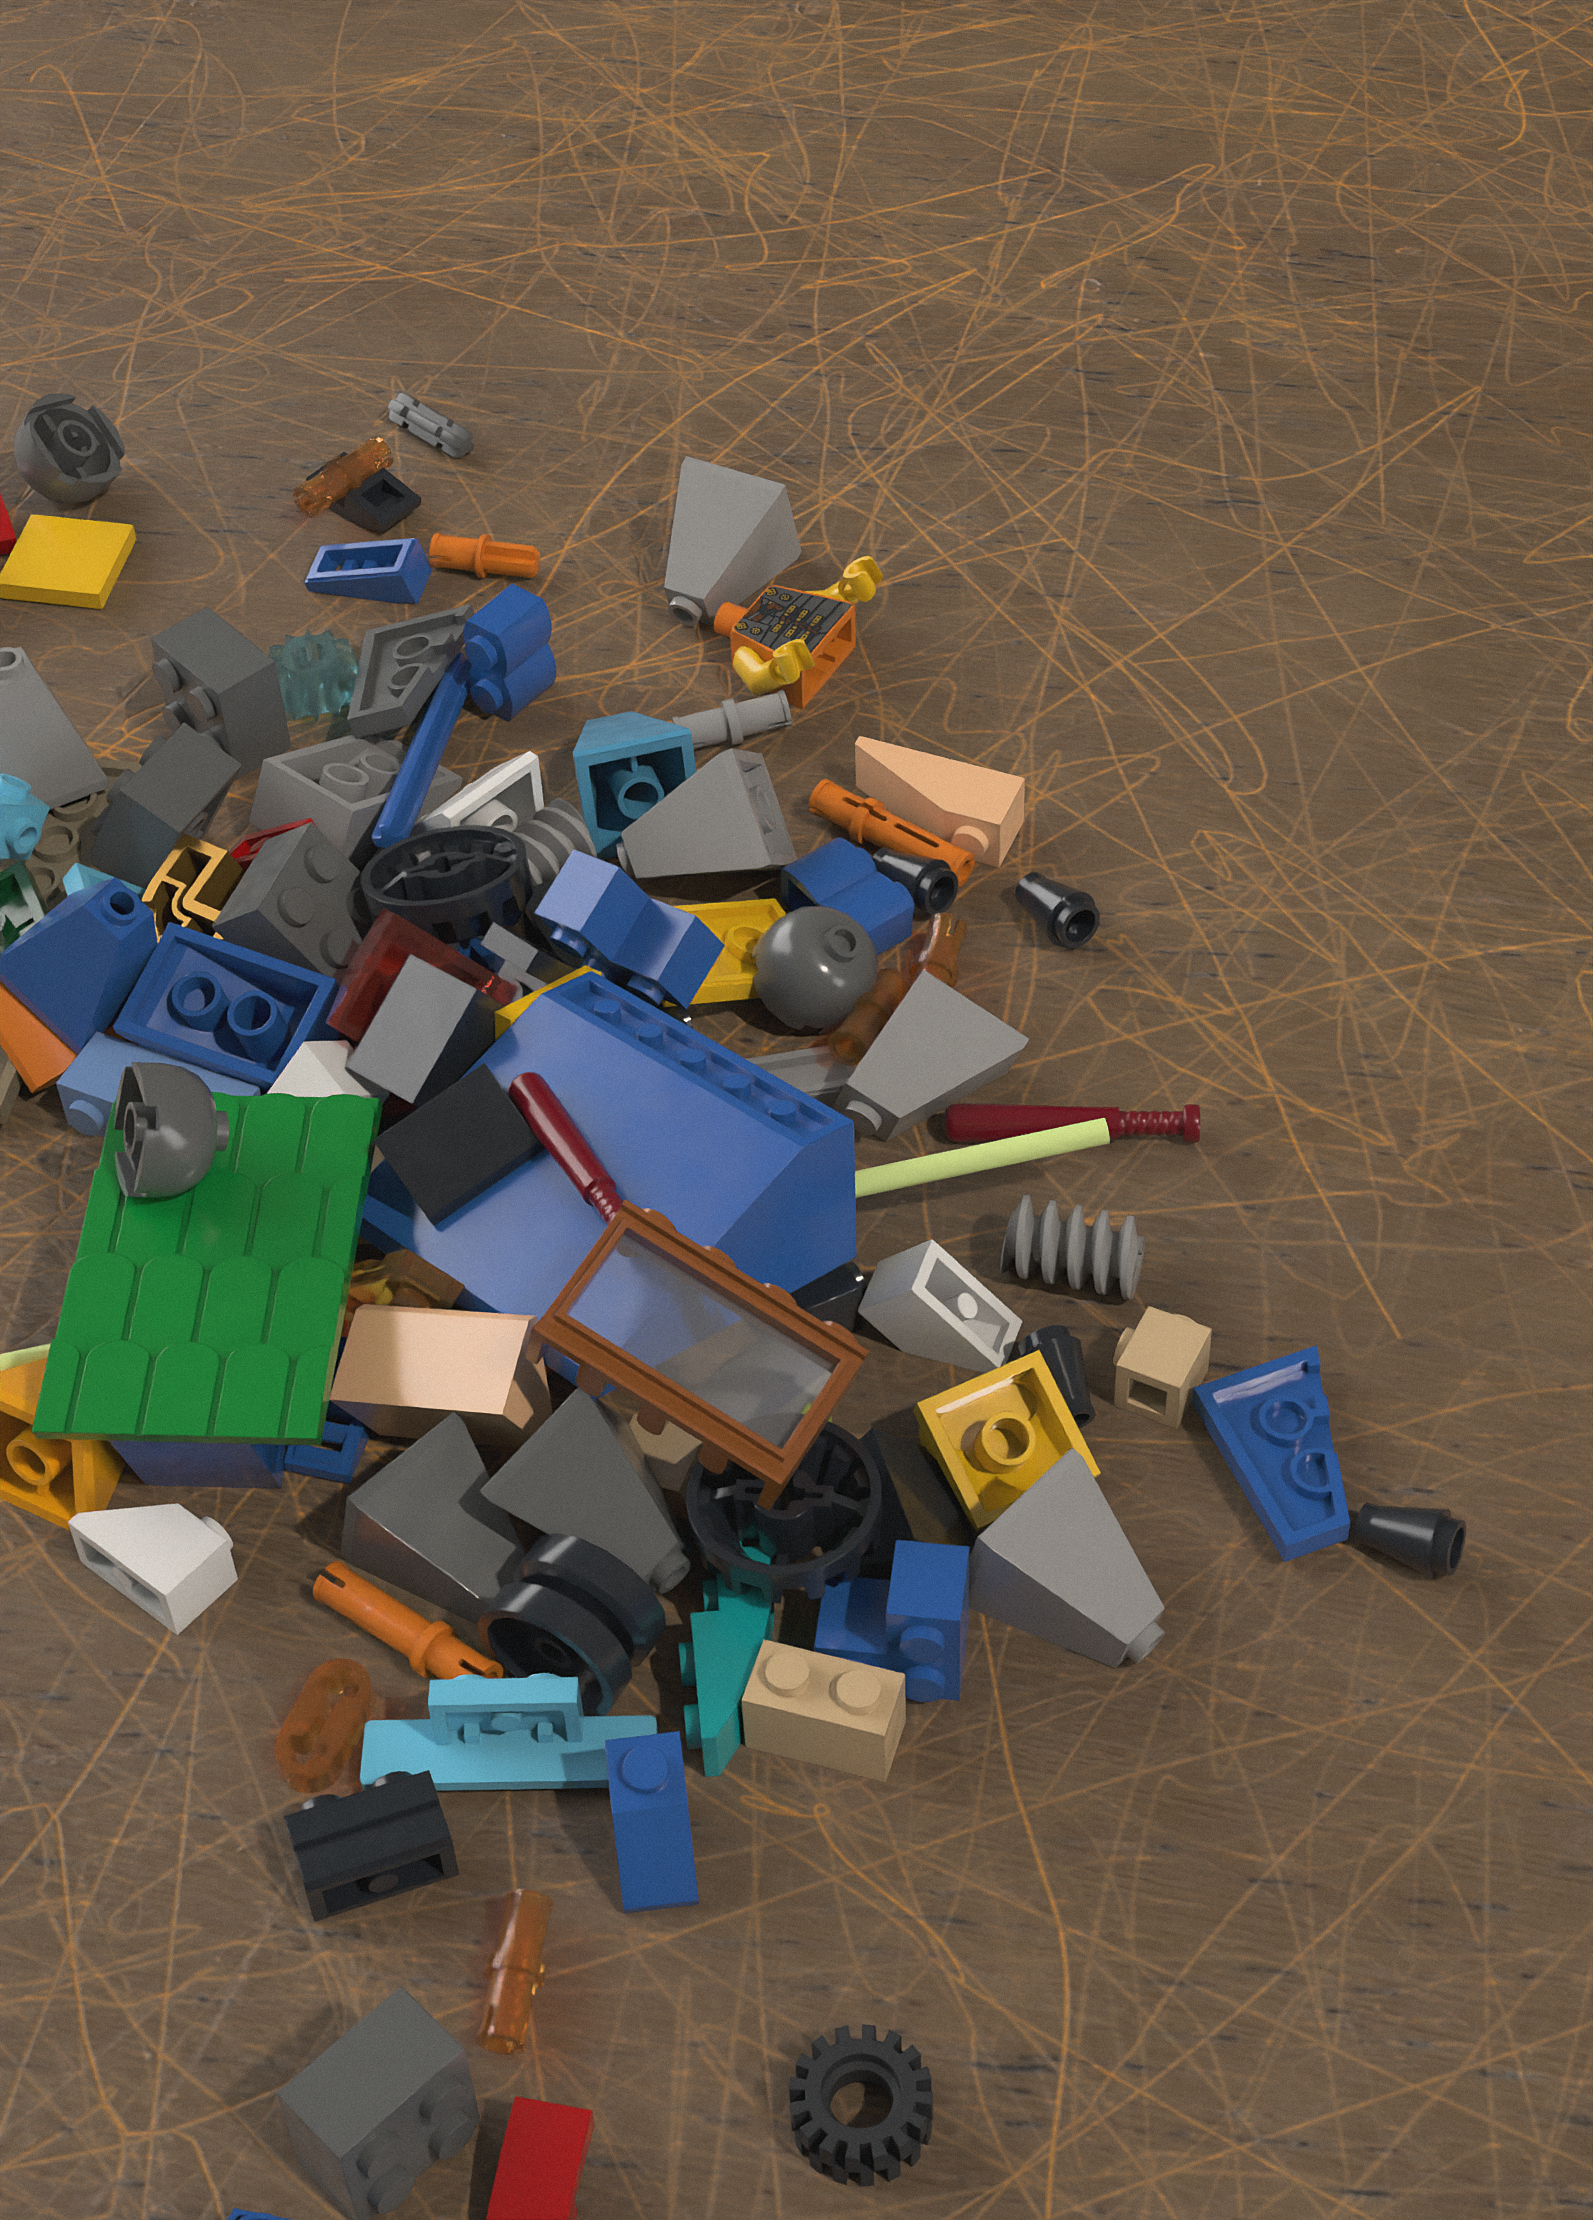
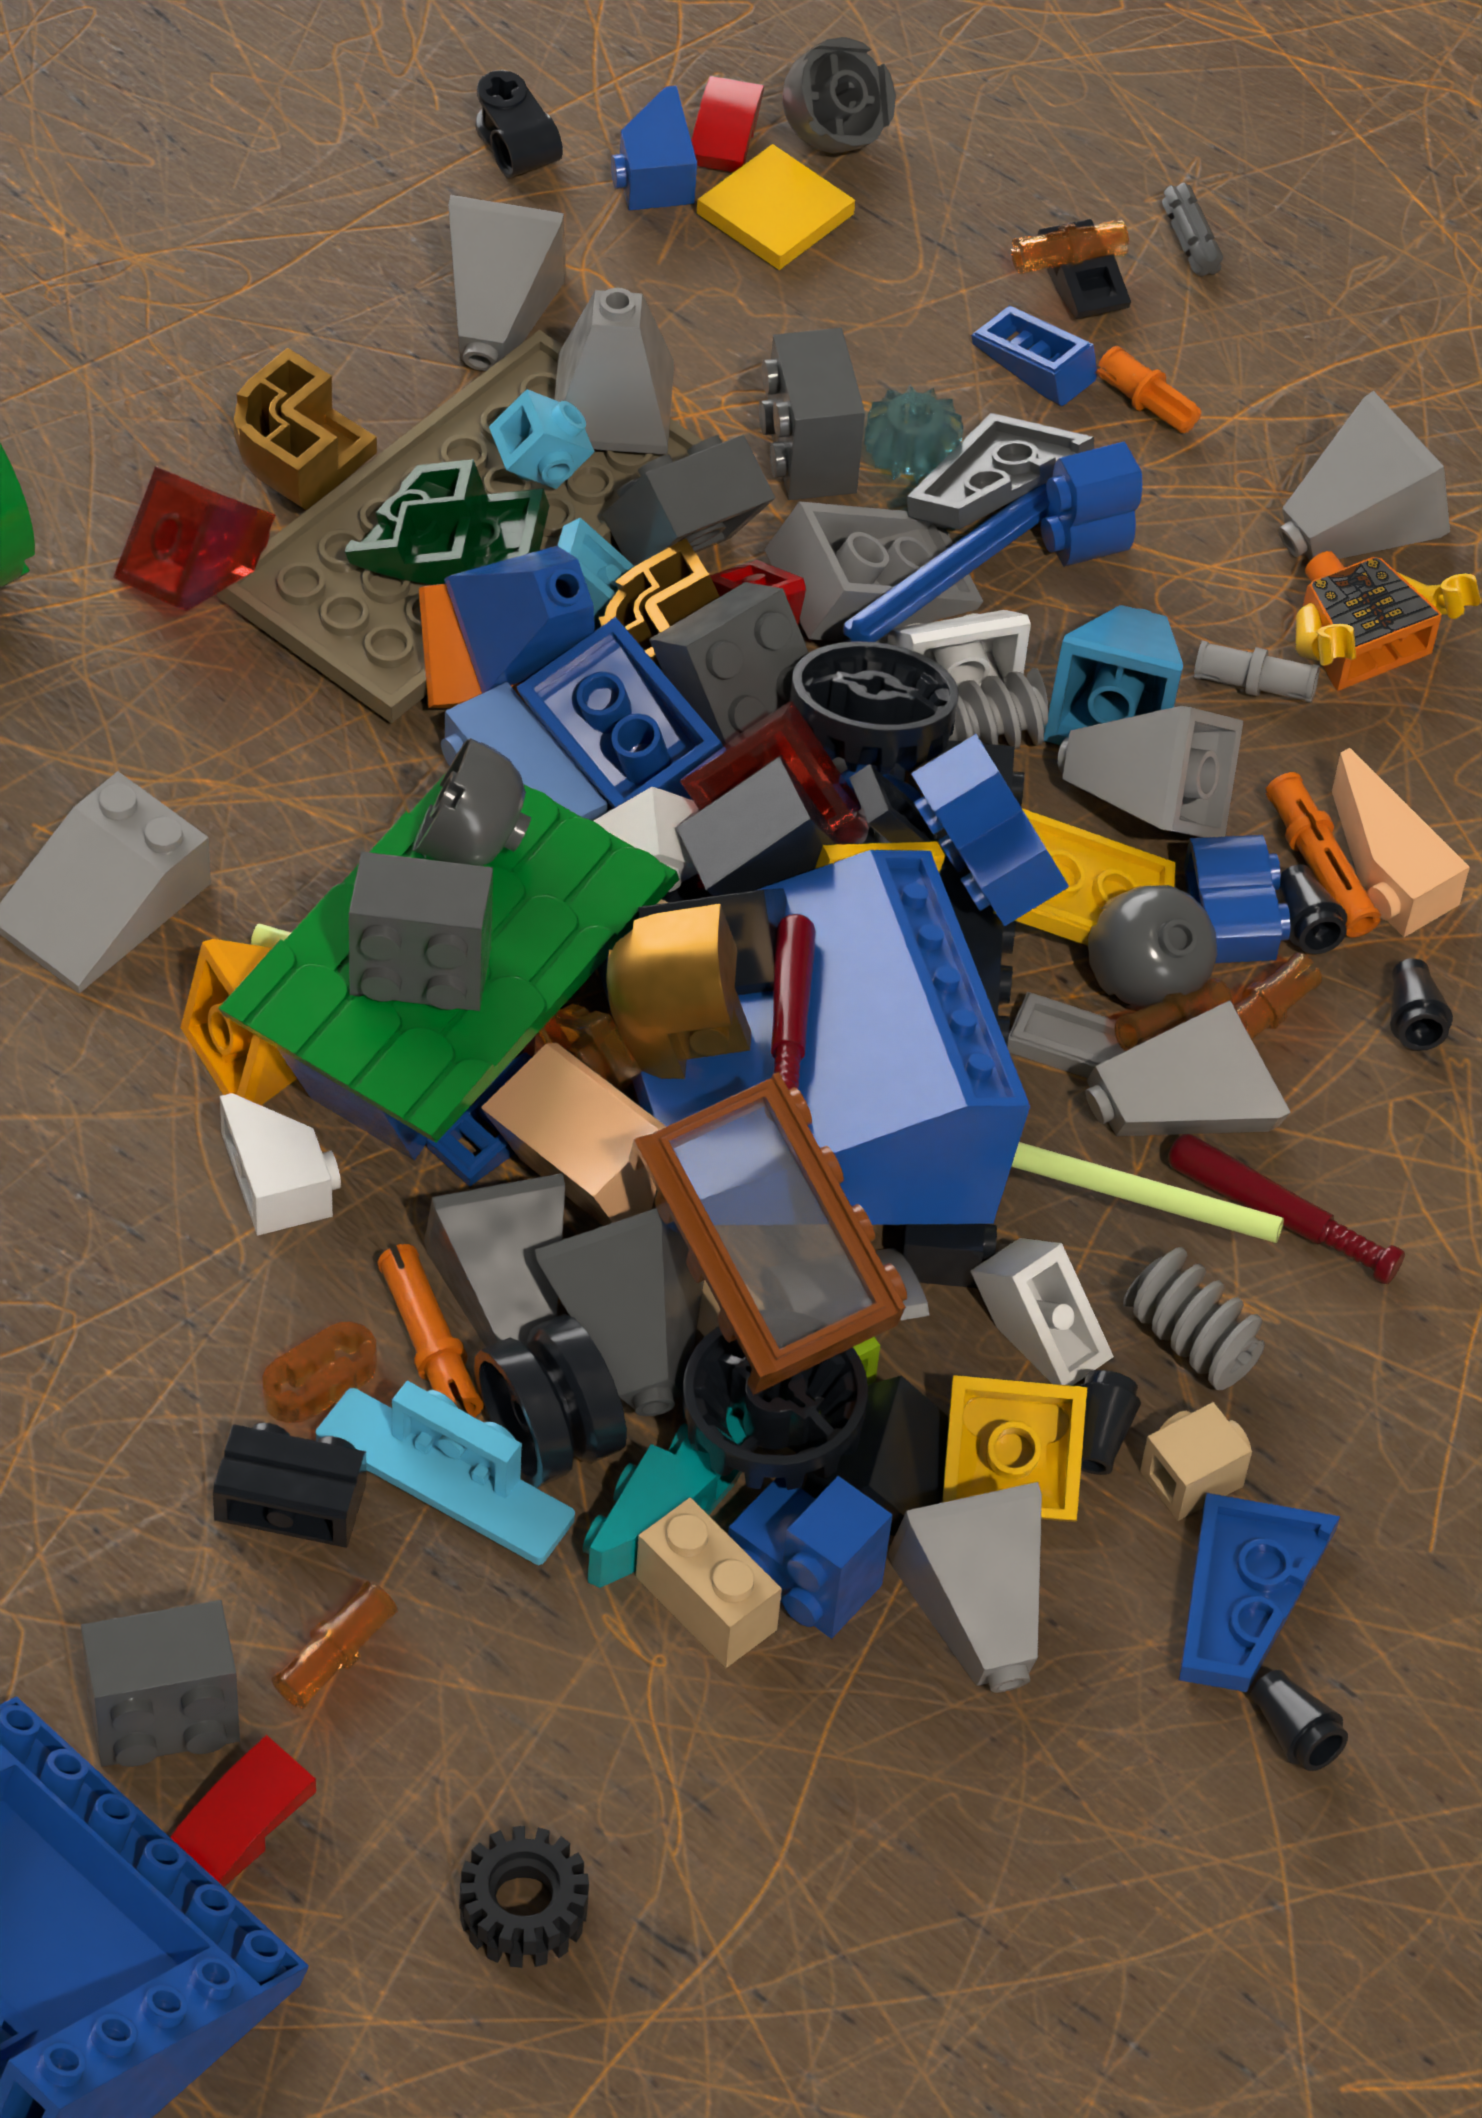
camera: 25 degrees right, 5 degrees up
blue slope [604,1731,699,1914] -> none
none -> dark grey brick [349,851,493,1011]
none -> pearl gold brick [606,904,751,1079]

